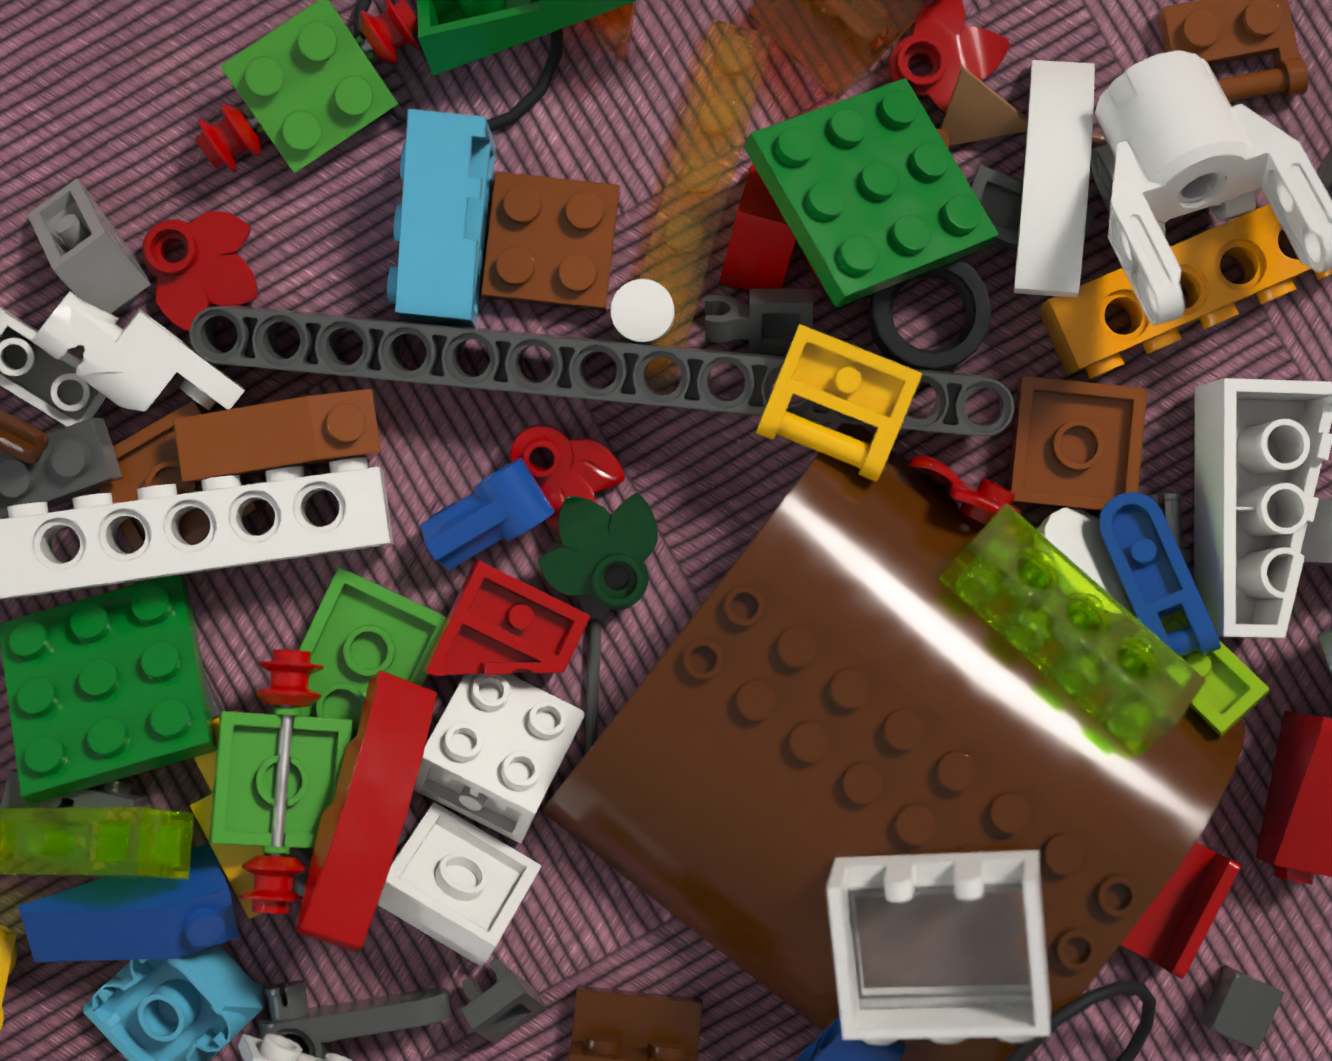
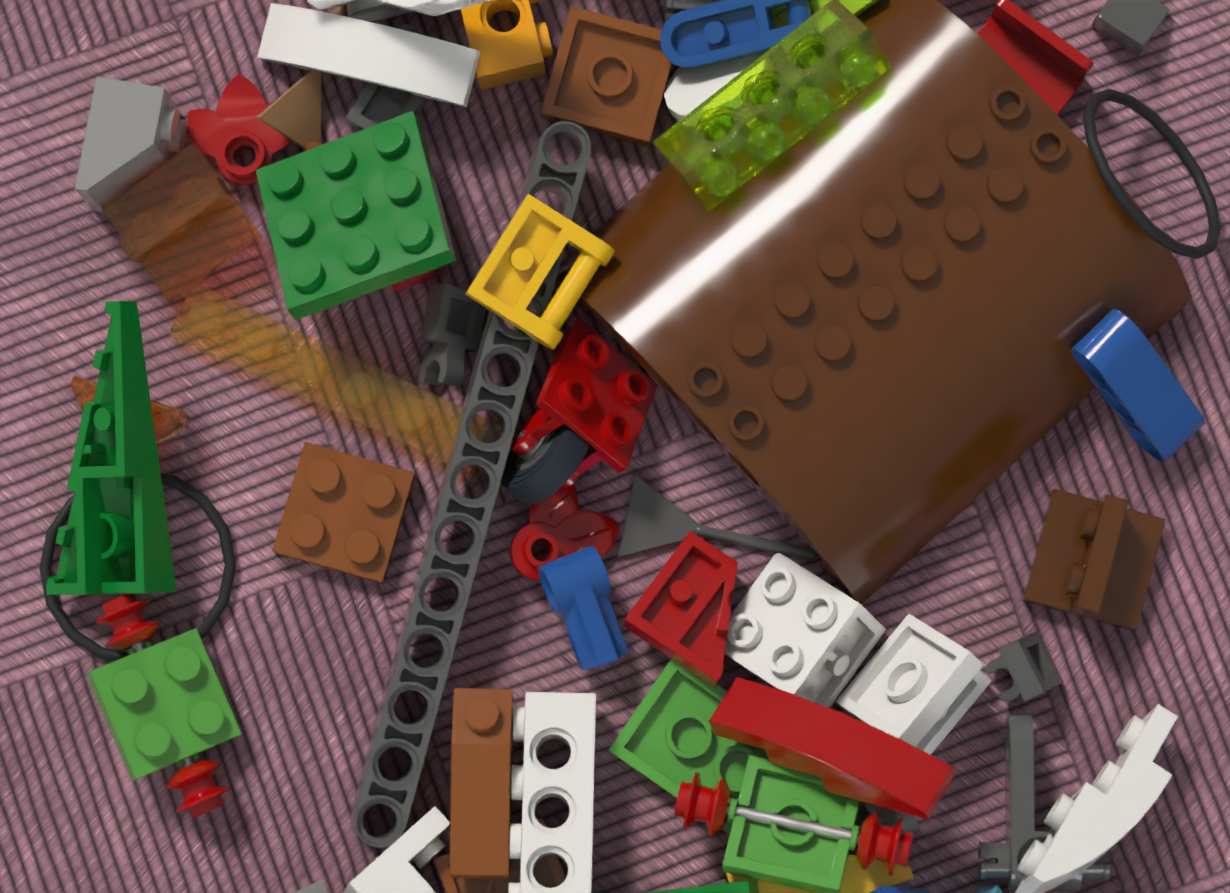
camera: 70 degrees left, 5 degrees down
red plate [142,211,258,332] -> none
medium azure wedge [387,109,496,328] -> none
dark green plate [537,493,658,610] -> none
white tile [611,279,675,344] -> none
red slope [719,164,796,293] -> none
window [827,850,1051,1045] -> none
black tyre [868,259,992,371] -> none
red plate [908,455,1022,532] -> none
none -> red plate [501,316,658,505]

